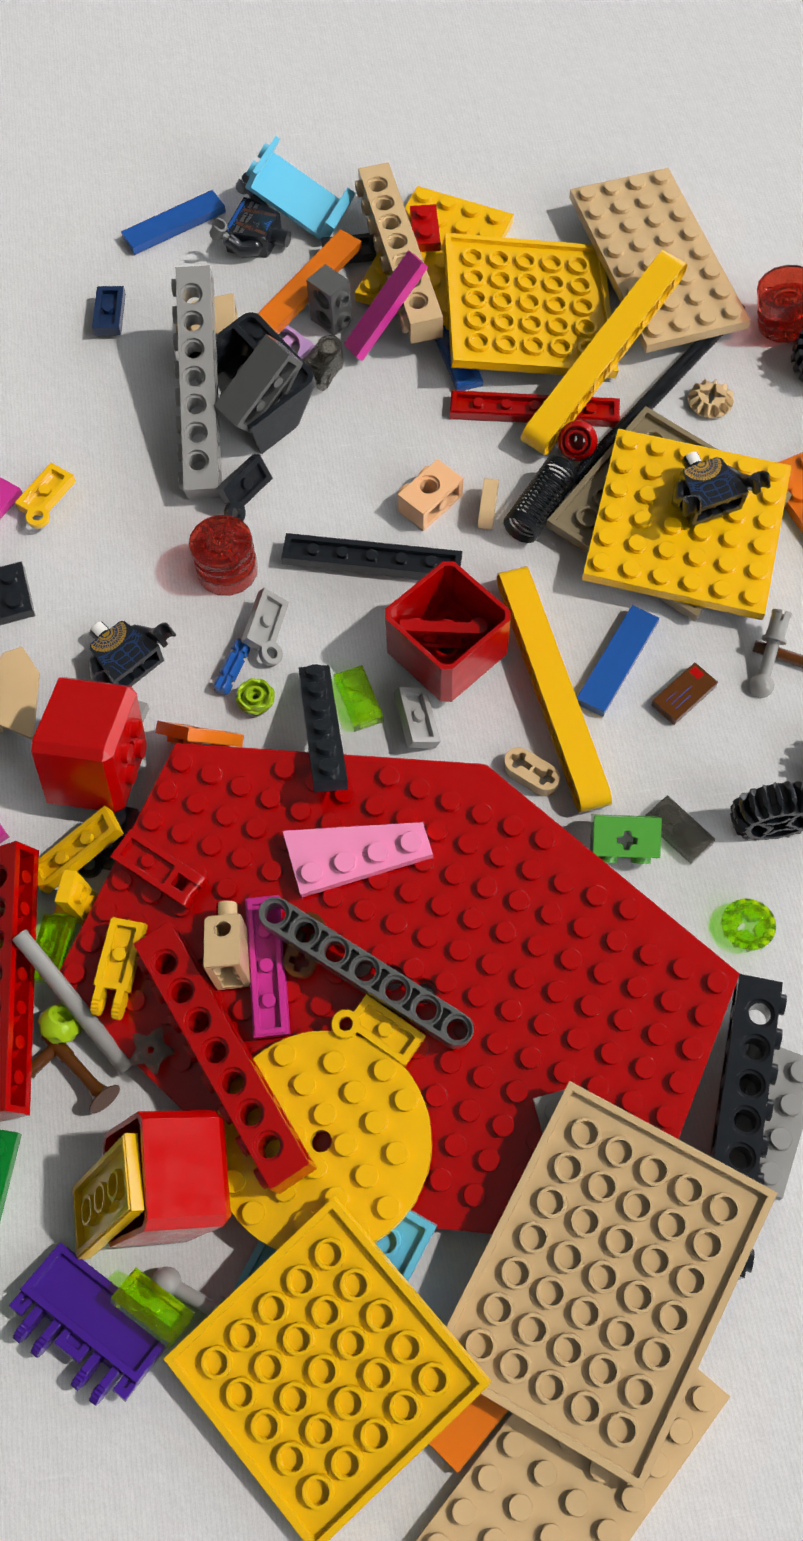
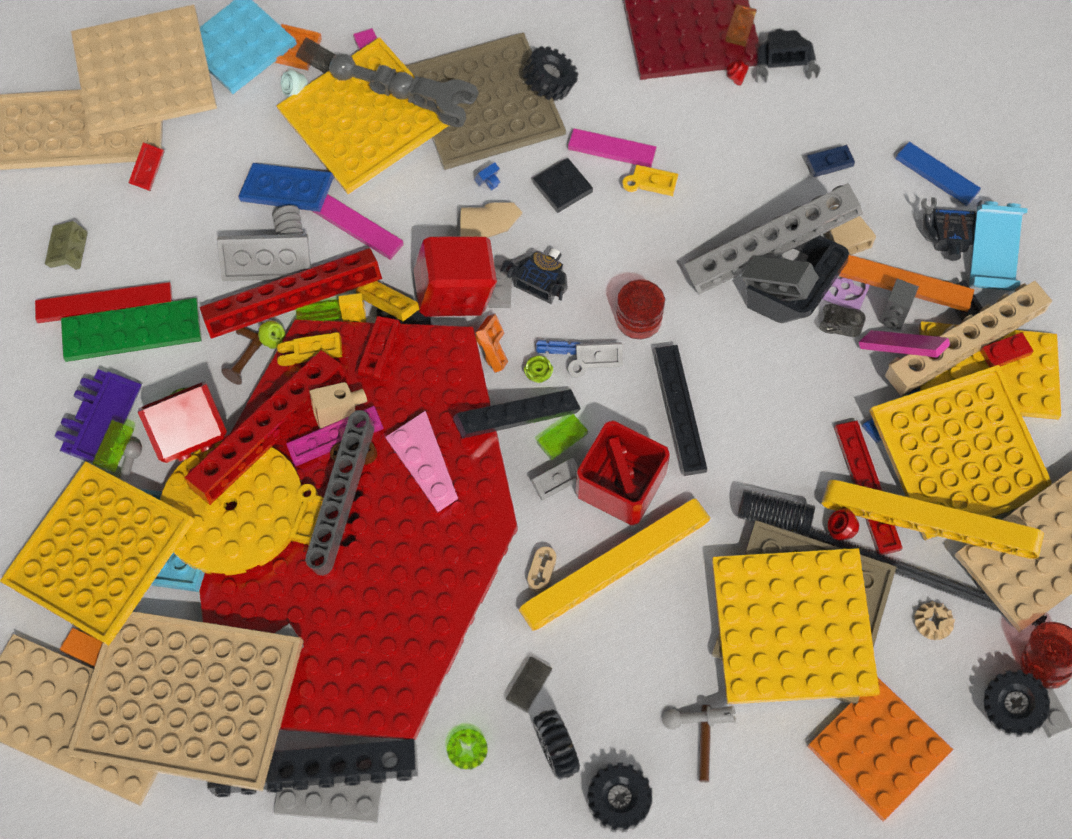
camera: 70 degrees right, 0 degrees up
light grey piece [12,930,134,1075] -> none
yellow tile [72,1133,145,1259] -> none
clear smoke plate [129,1027,175,1074] -> none
black hinge [216,454,273,525] -> none
light nougat brick [397,459,463,531] -> none
tan beam [478,478,499,530] -> none
blue tile [577,605,659,717] -> none
bright green brick [590,814,662,864] -> none
reddish brown tile [651,662,718,725] -> none
black torso [672,452,770,526] -> none

